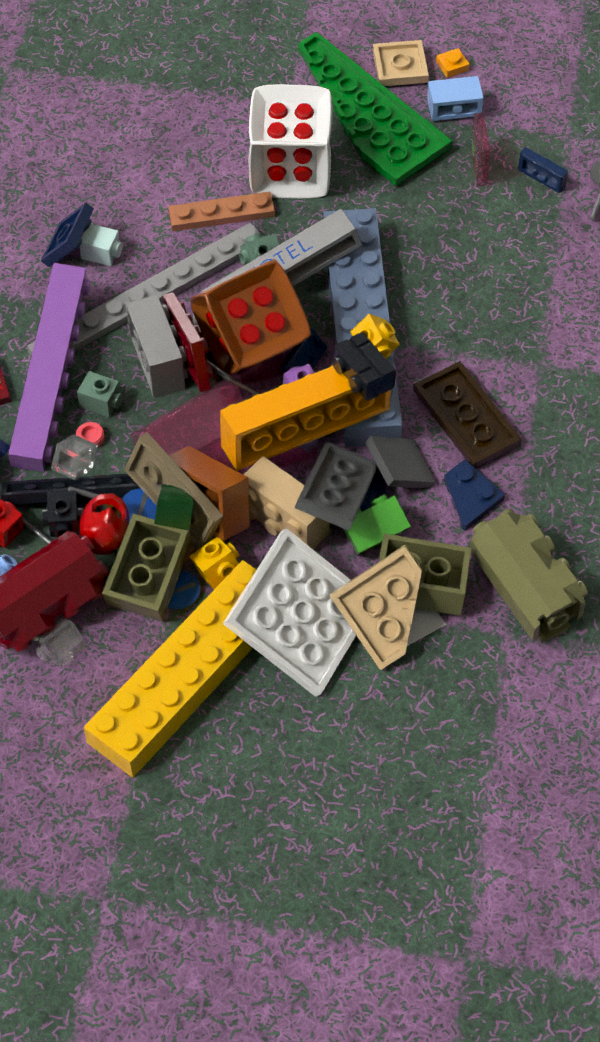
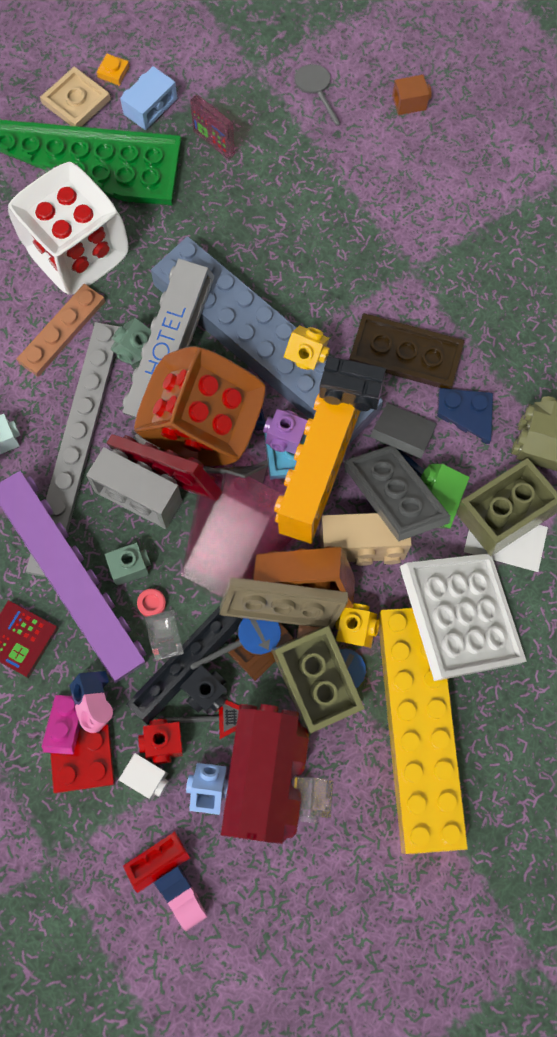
camera: 45 degrees left, 15 degrees up
red piece [79,493,130,555] -> none
dark green brick [154,484,194,530] -> none
tan plate [330,545,422,670] -> none
dark blue plate [518,147,568,193] -> none

